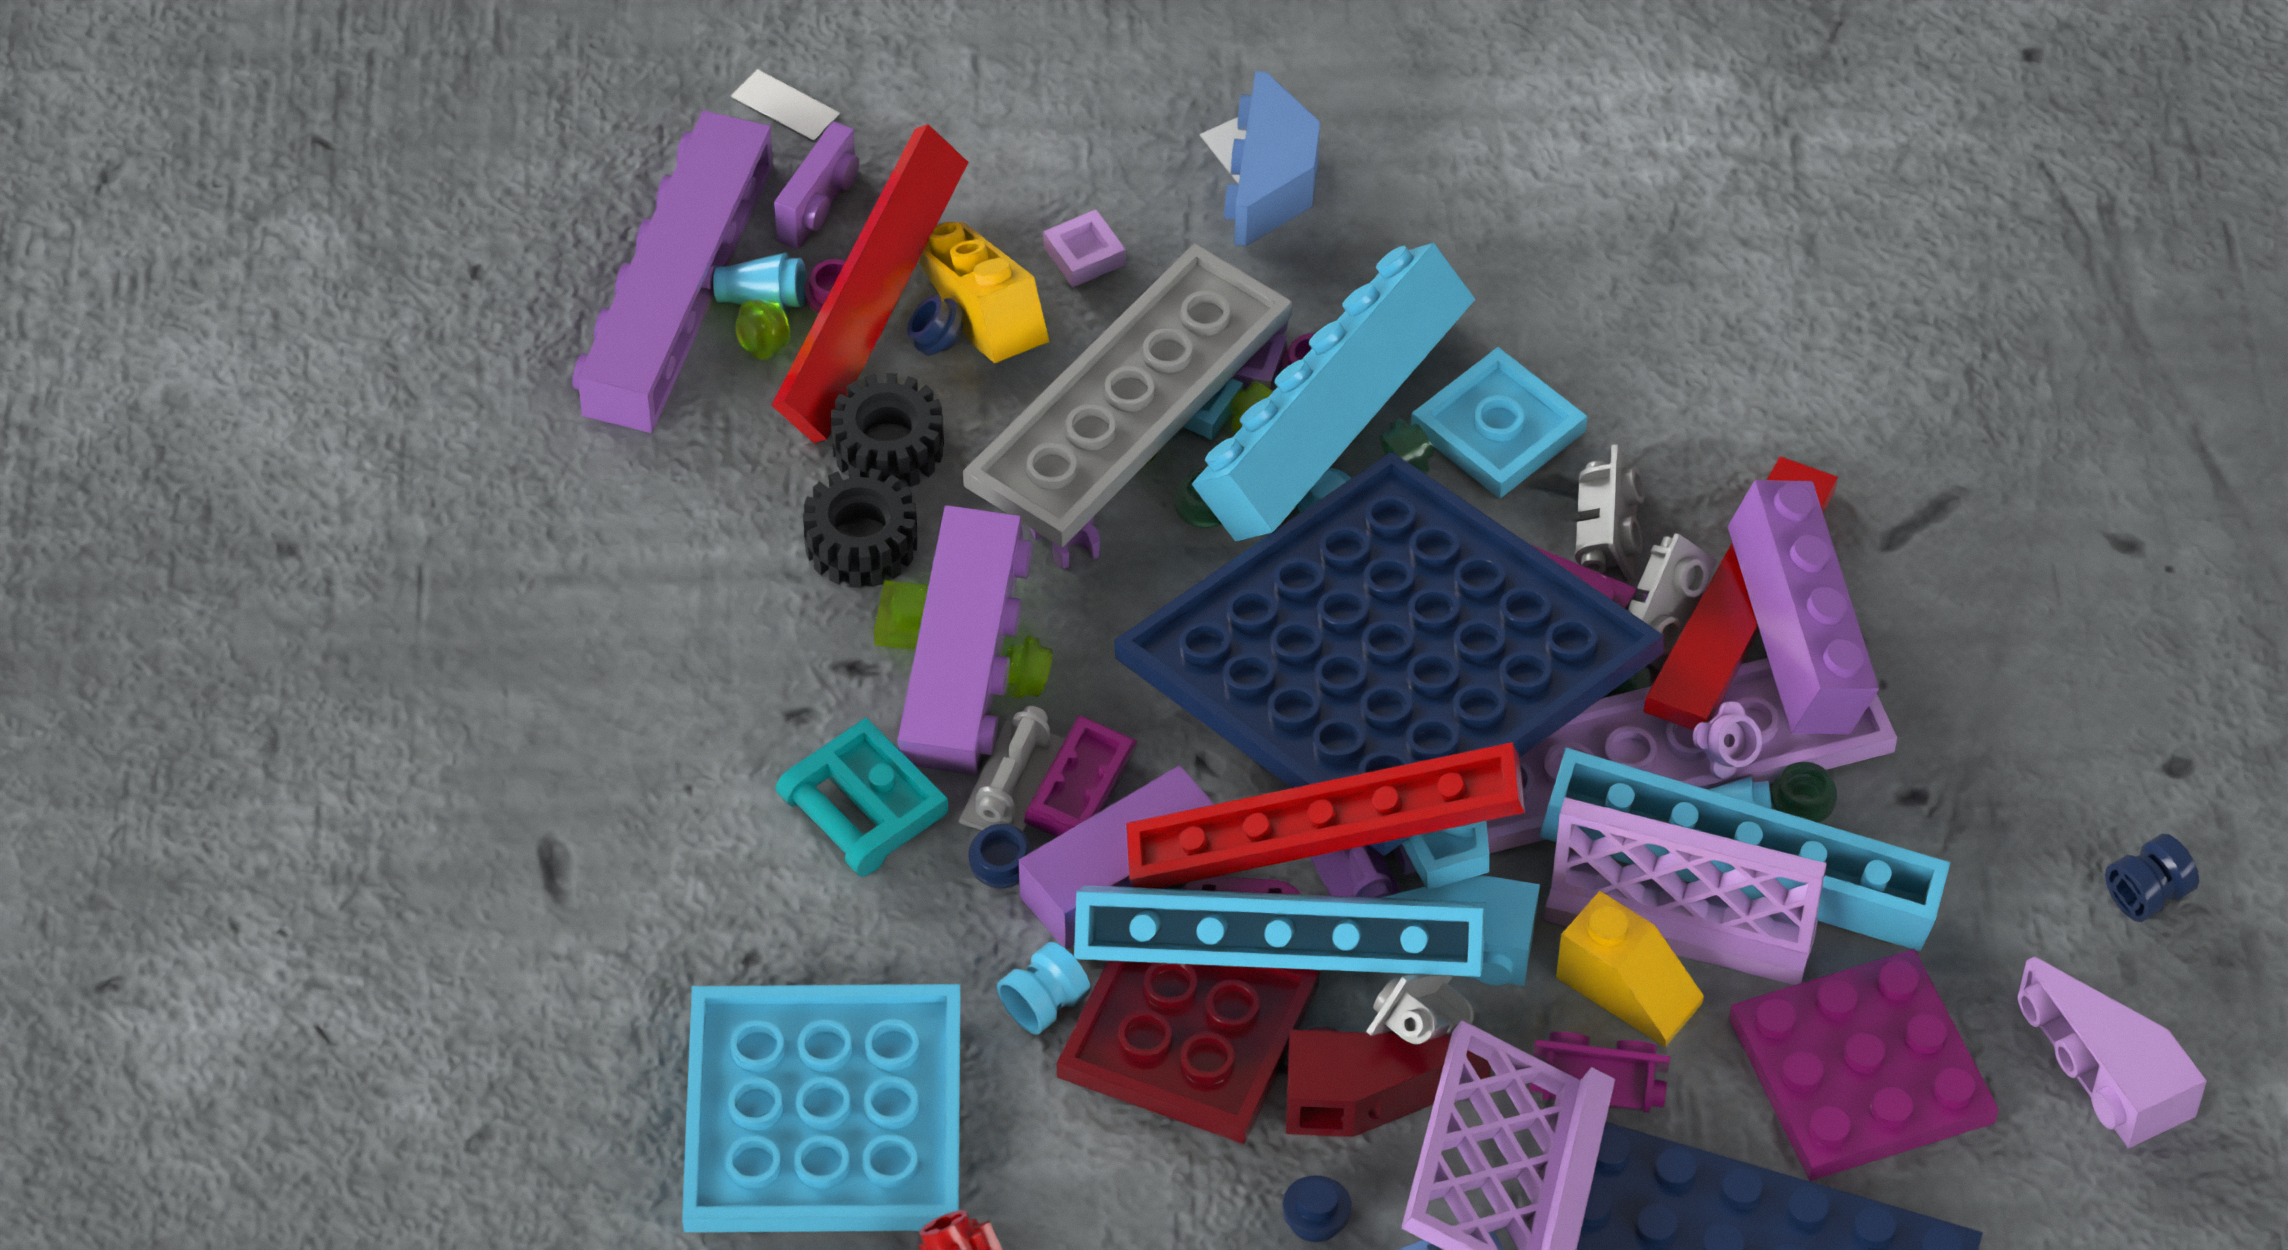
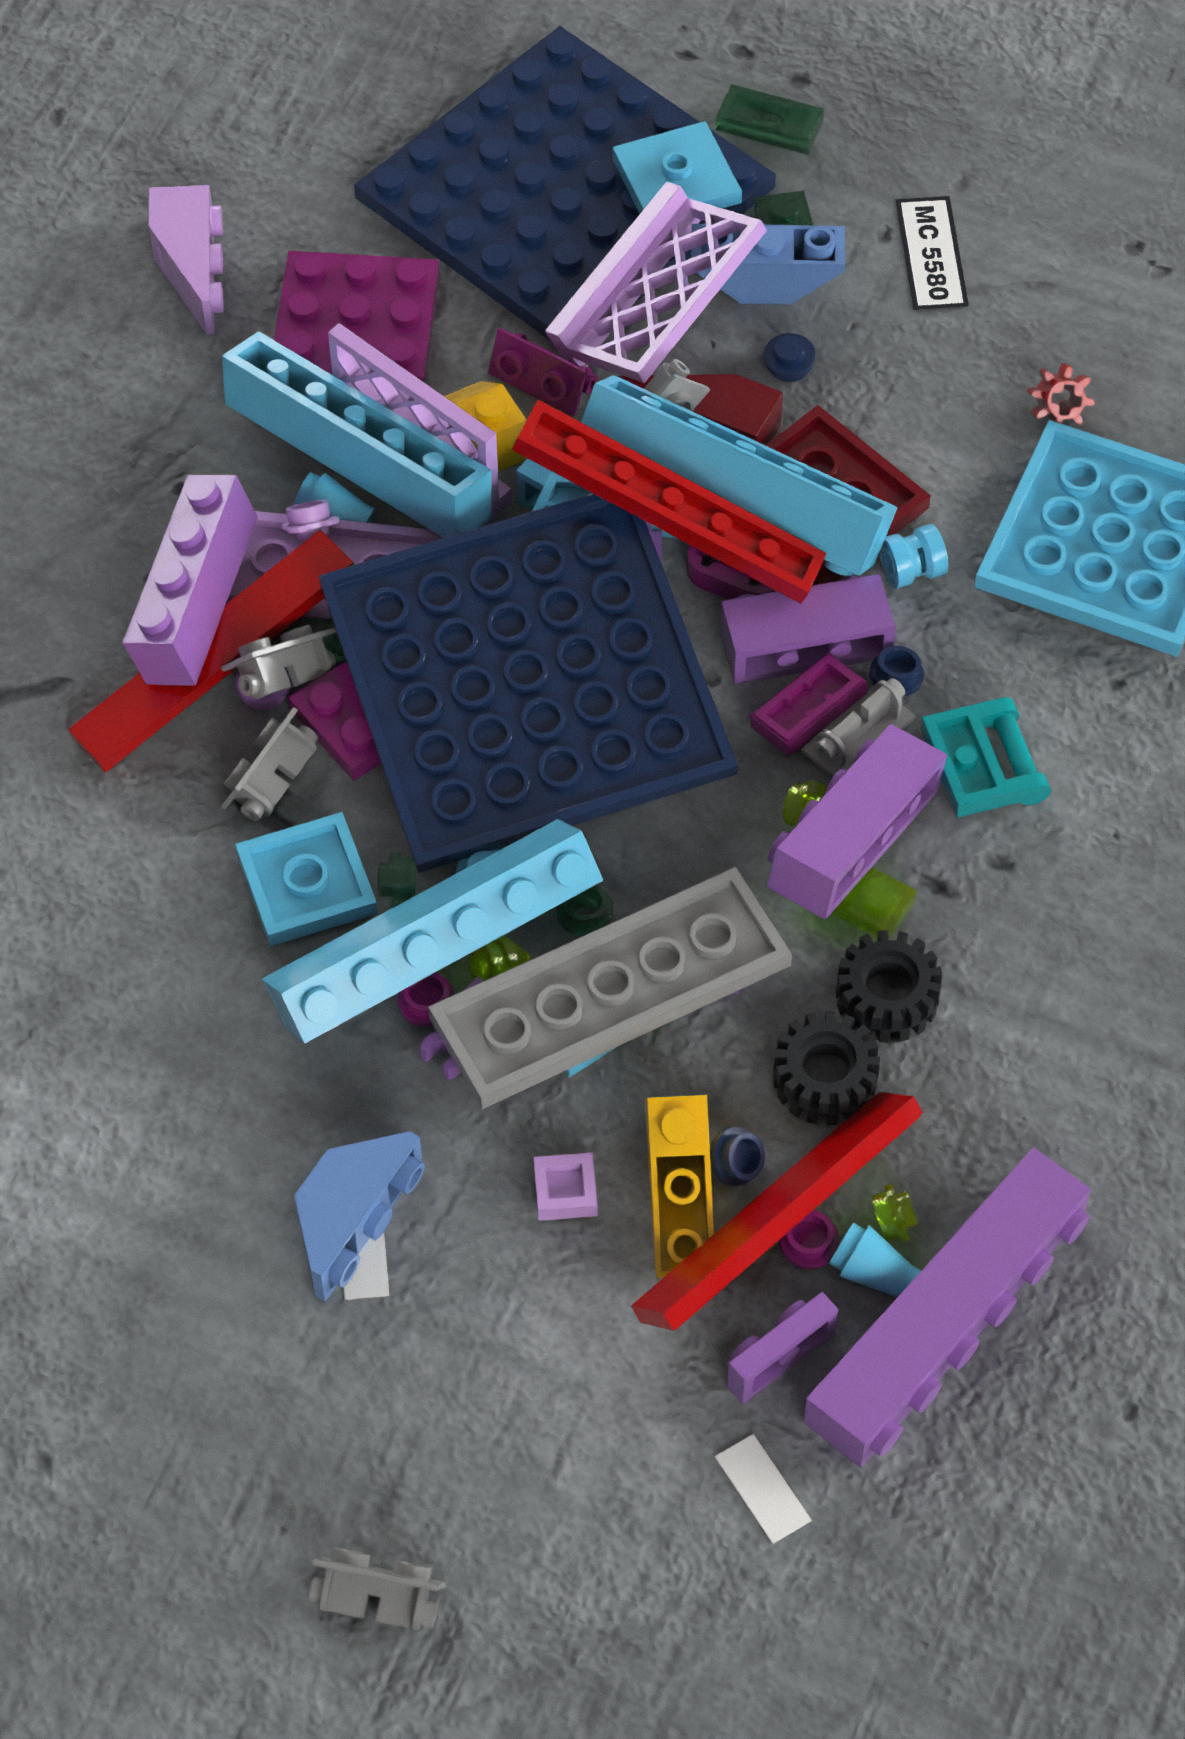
camera: 155 degrees left, 5 degrees up
clear green plate [1771,762,1837,823] -> none
dark blue wheel [2105,833,2199,922] -> none

